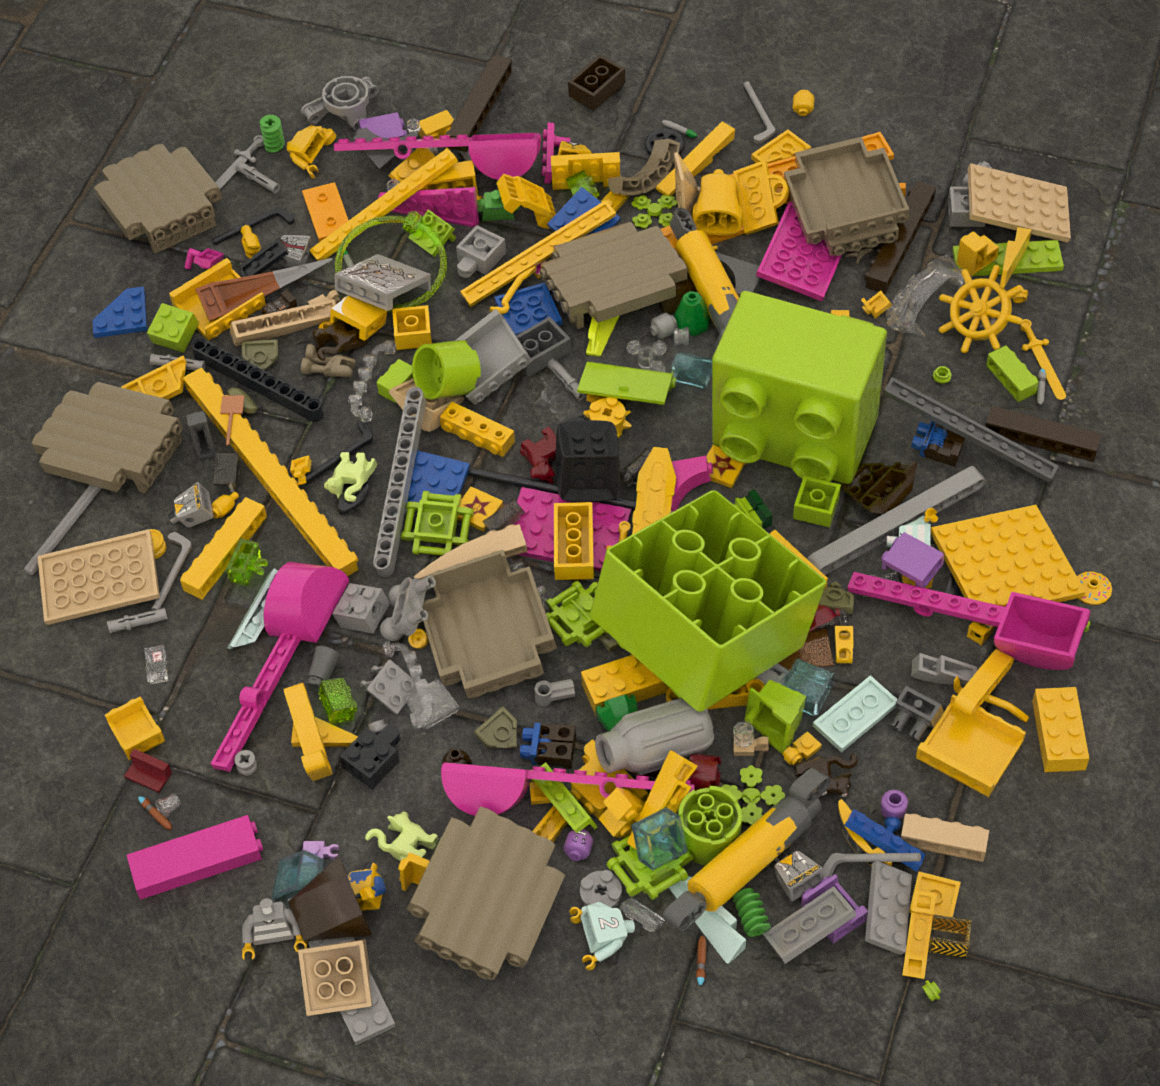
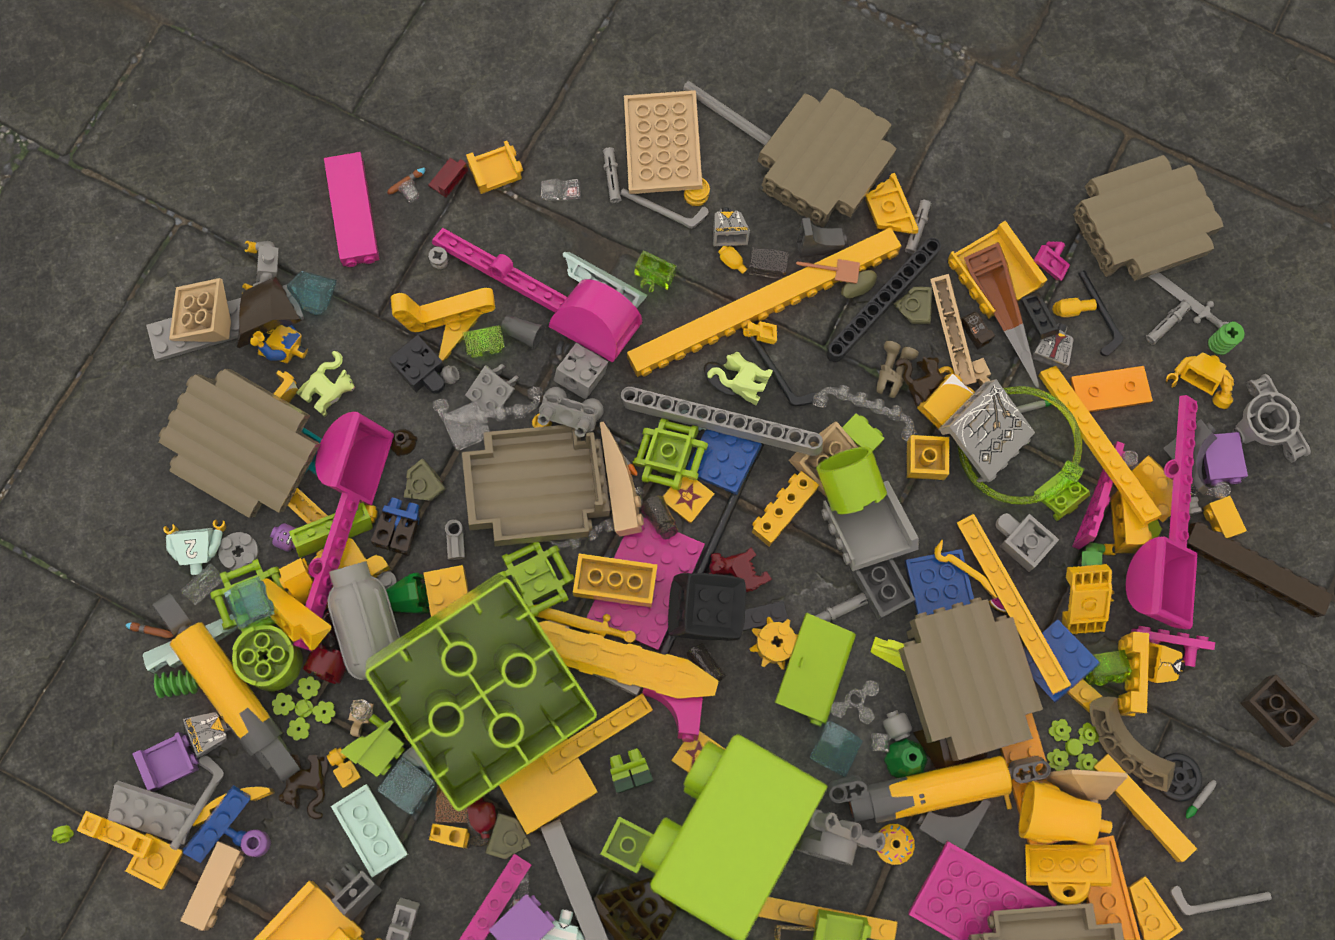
camera: 90 degrees right, 20 degrees up
blue plate [93,286,148,338] -> none
lime brick [147,303,199,353] -> none
yellow brick [180,497,267,600] -> none
lavender plate [302,841,339,864] -> none
light grey plate [763,886,857,964] -> none
clear yellow piece [928,915,972,957] -> none

